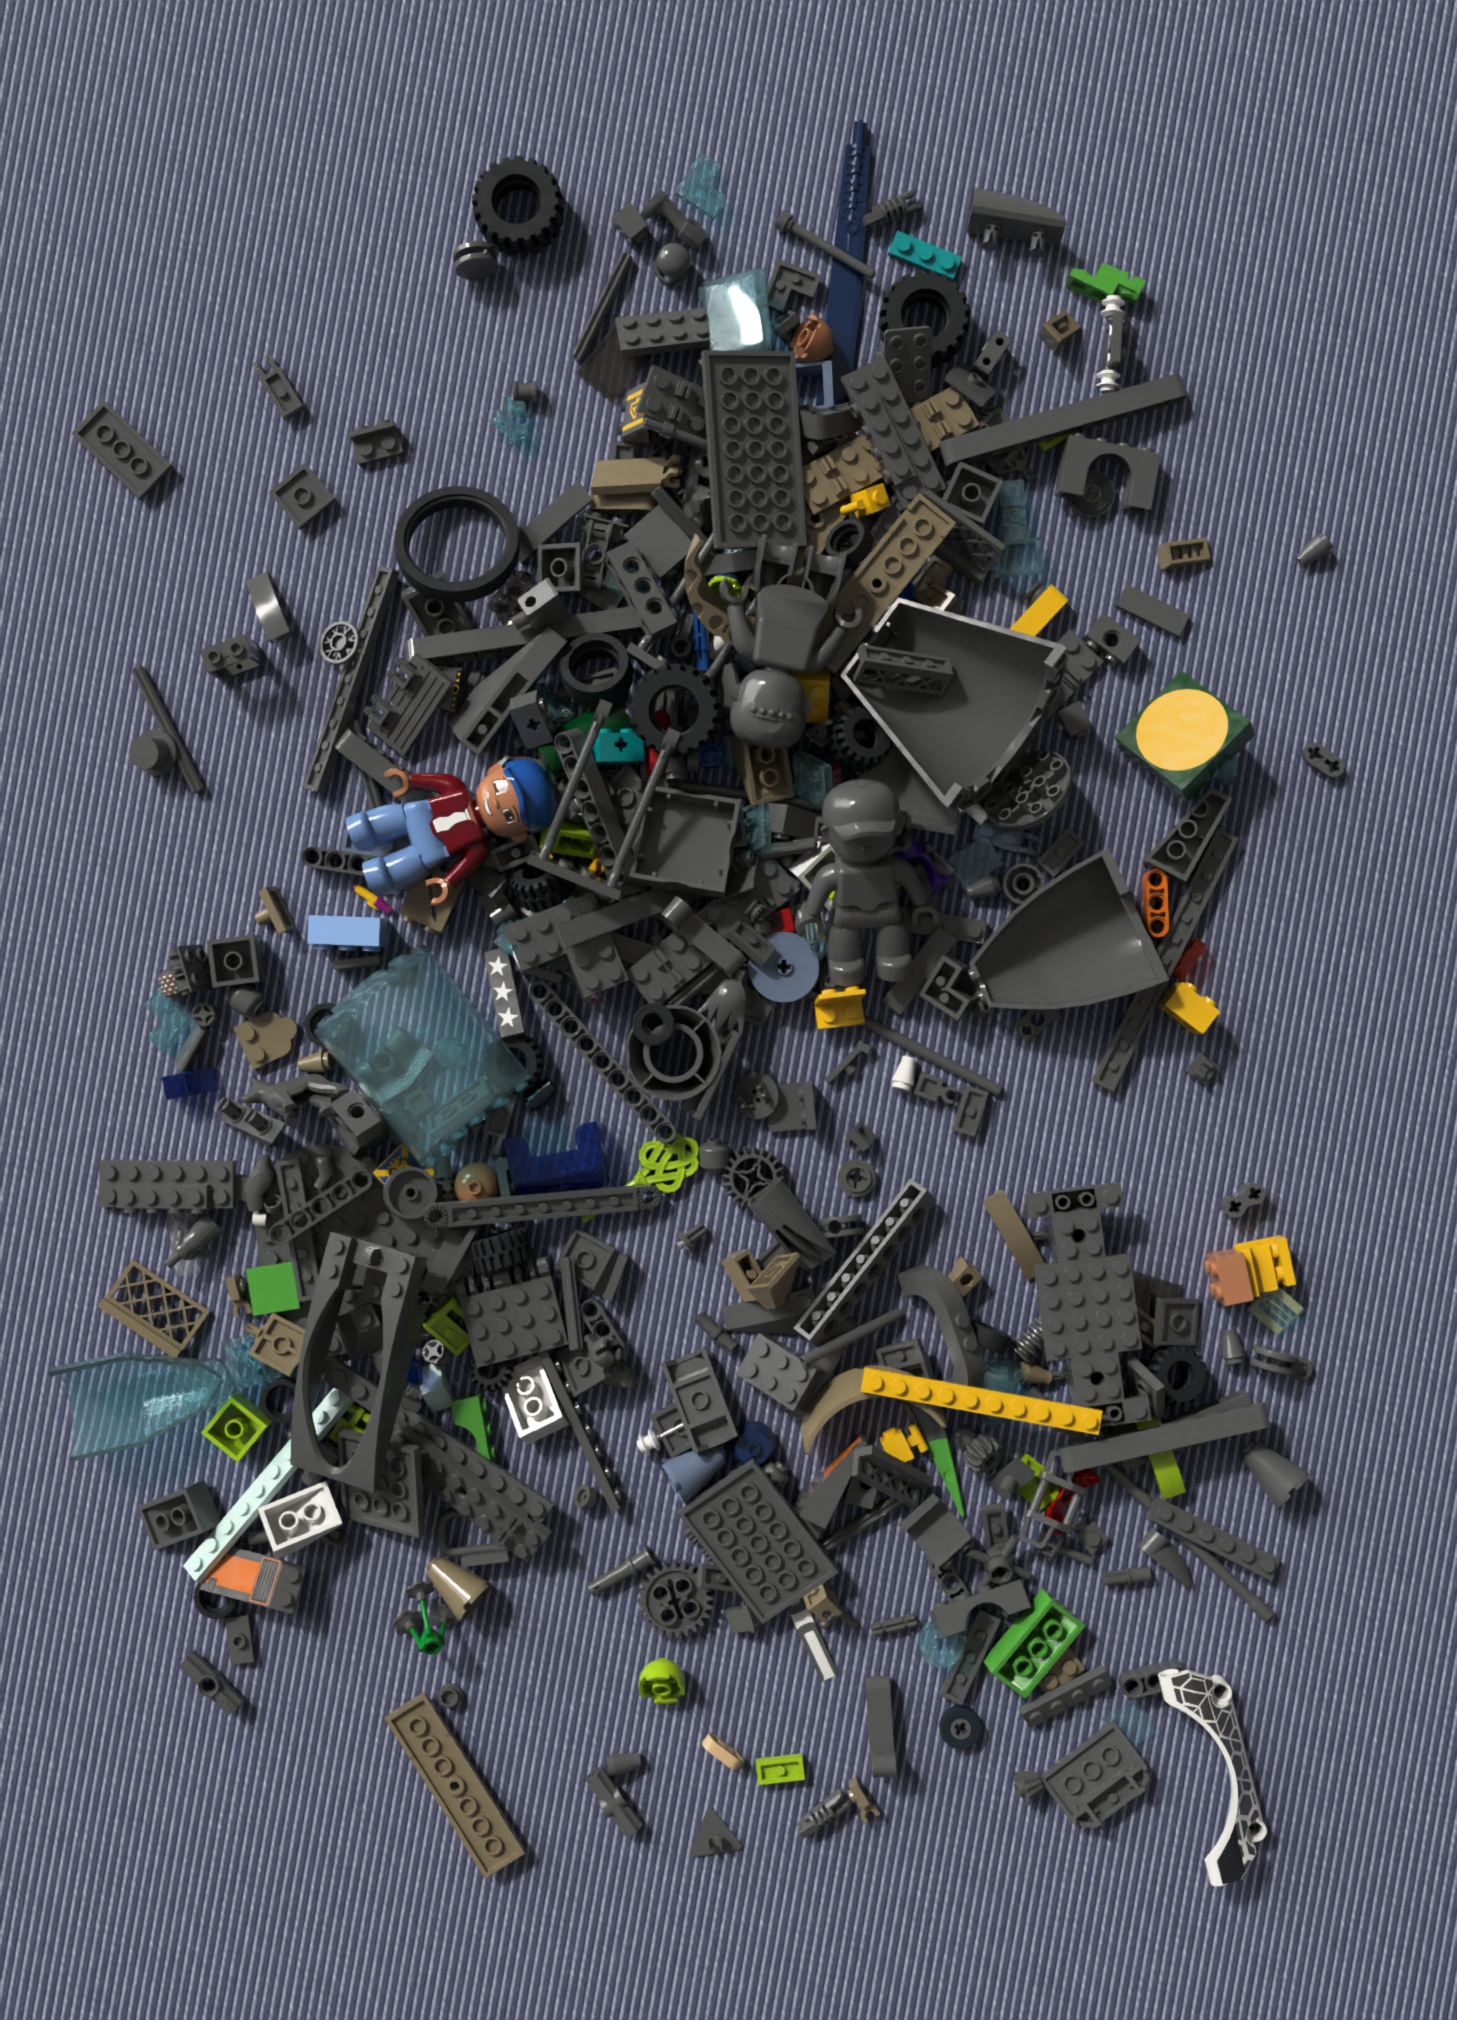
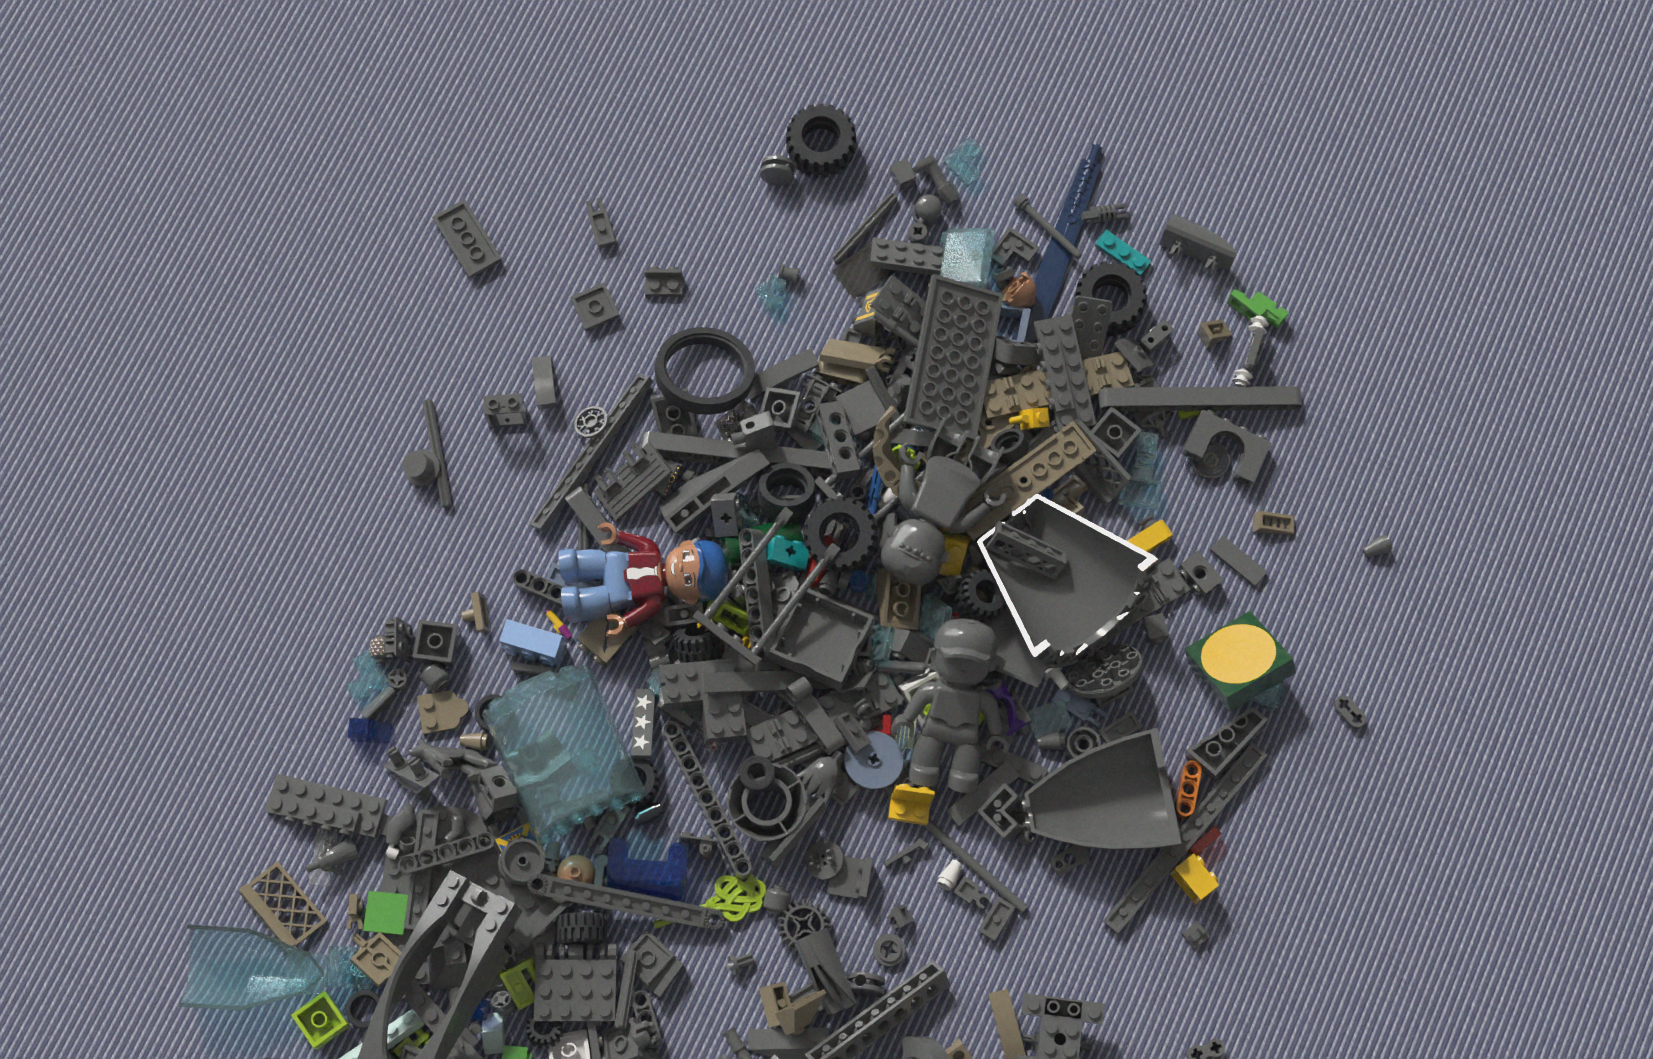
camera: 15 degrees right, 15 degrees down
none -> dark grey hinge [677,832,718,860]
none -> dark grey wheel [908,222,927,244]

